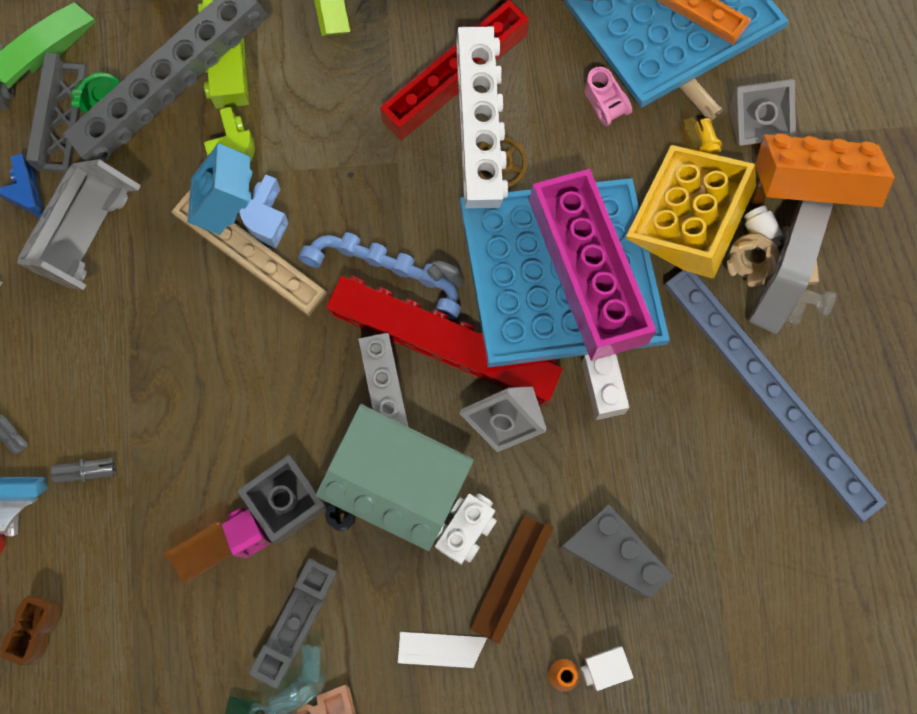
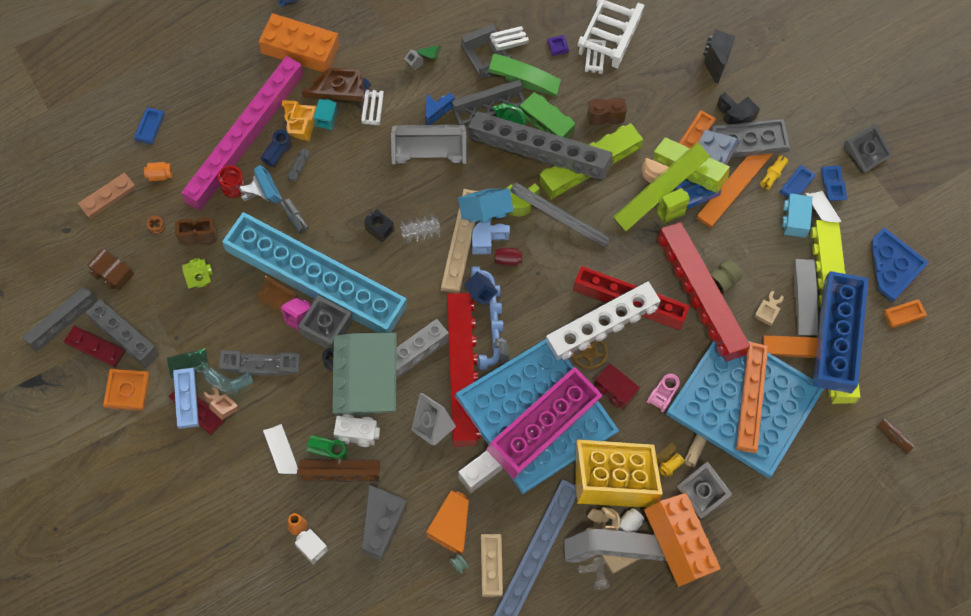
camera: 60 degrees right, 10 degrees down
none -> lime brick [182,259,213,289]
none -> medium azure brick [222,212,407,333]
none -> green piece [306,435,348,460]
none -> black brick [364,209,394,243]
none -> clear piece [399,214,440,243]
none -> orange slope [426,490,469,556]
none -> sand green bush [449,553,469,574]
none -> dark blue brick [465,271,498,306]
none -> tan tile [481,534,503,597]
none -> dark red brick [495,247,523,267]
none -> dark grey axle [510,182,610,247]
none -> bright green brick [520,92,575,139]
none -> dark red brick [593,363,641,410]

